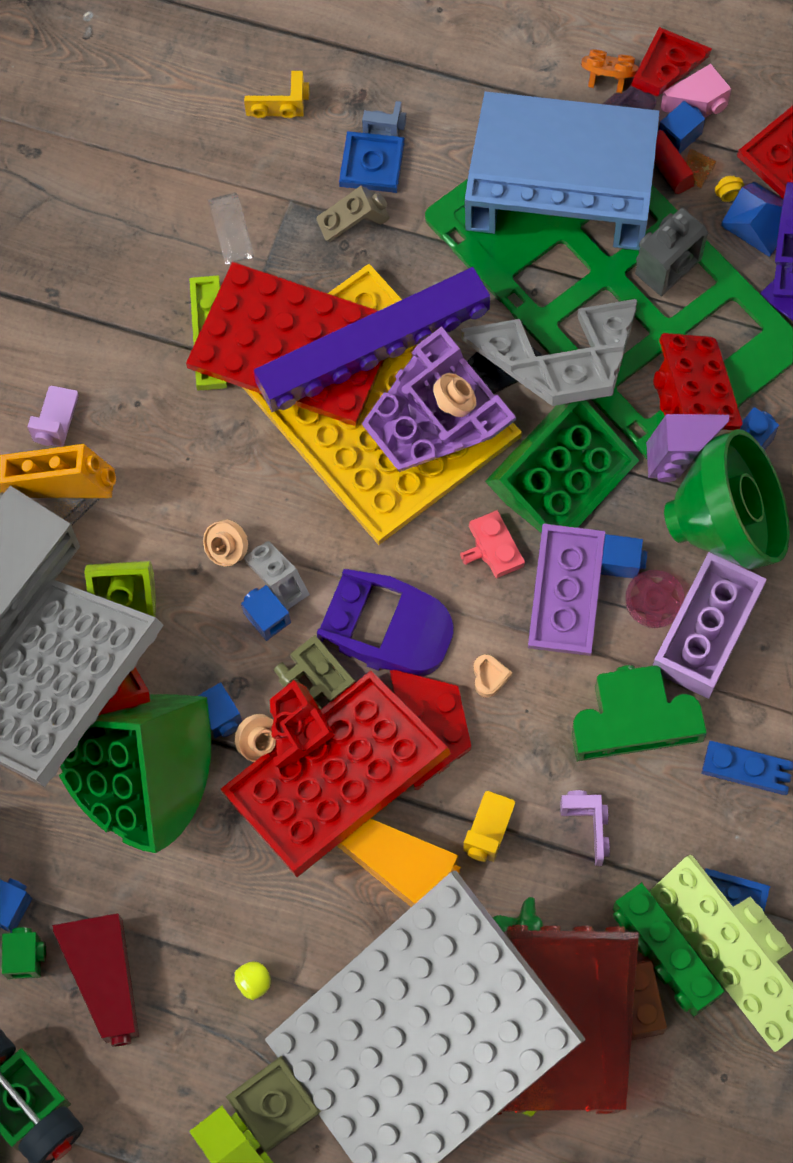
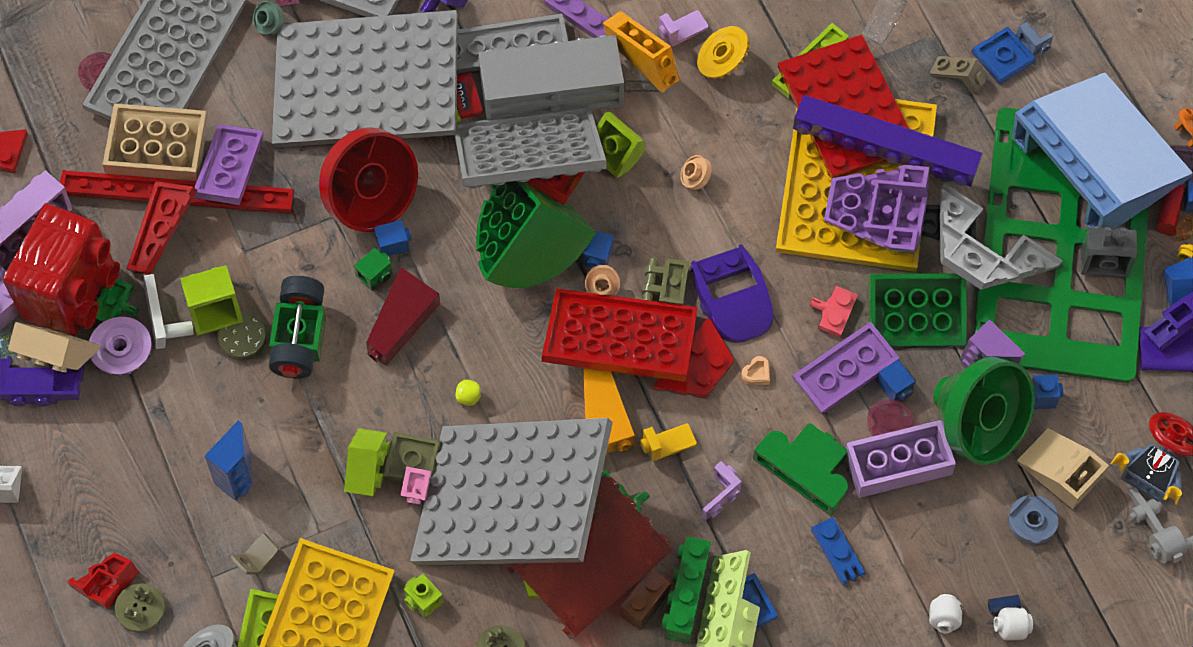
camera: 45 degrees right, 5 degrees down
blue brick [241,585,291,641] -> none
light grey bracket [244,541,310,610] -> none
red slope [270,680,335,768] -> none
light nougat plate [433,373,476,417] -> none
red bracket [653,333,743,430] -> none
none -> bright pink bracket [401,466,432,505]
none -> yellow gear [697,26,750,80]

